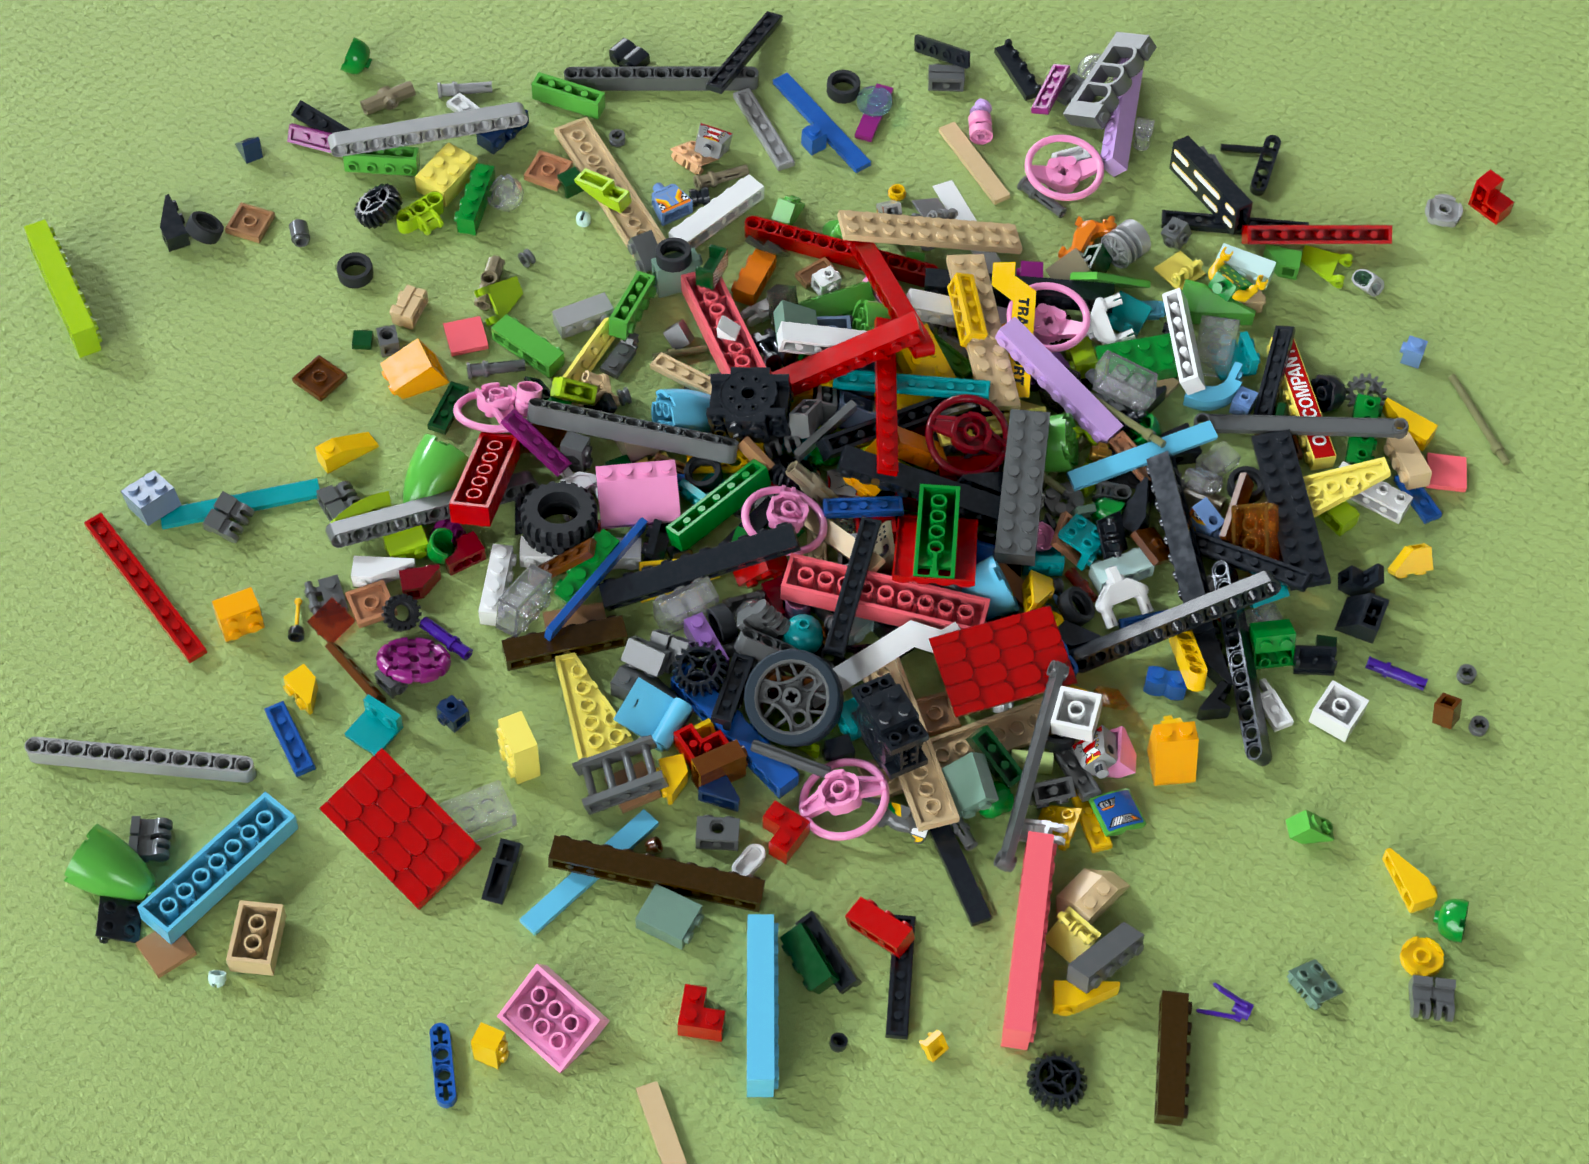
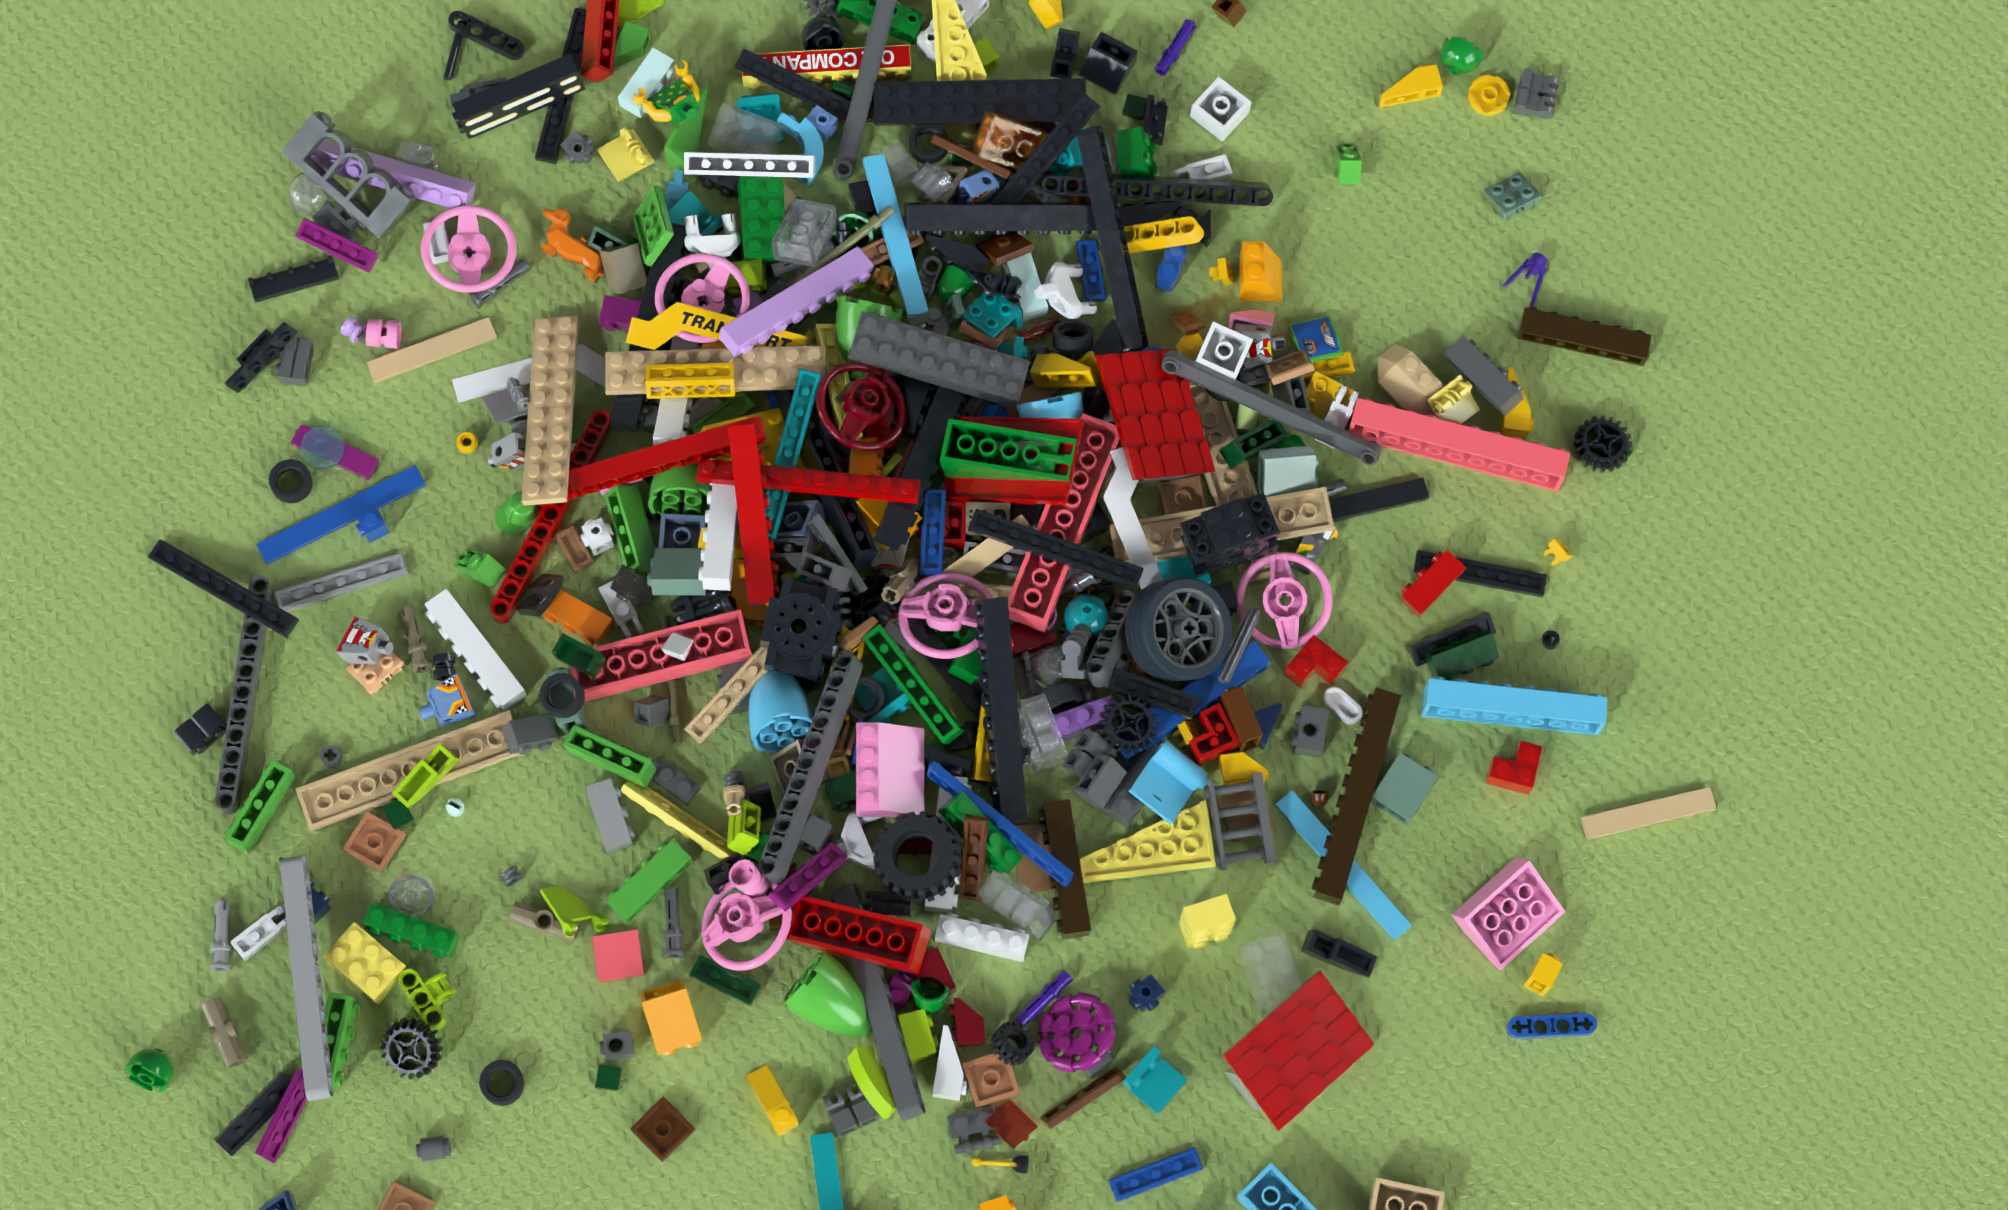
camera: 85 degrees left, 15 degrees up
yellow slope [283,664,318,715] -> none
tan brick [390,285,428,330] -> none
light grey wheel [1101,219,1151,268] -> none
none -> medium nougat tile [1263,350,1314,385]

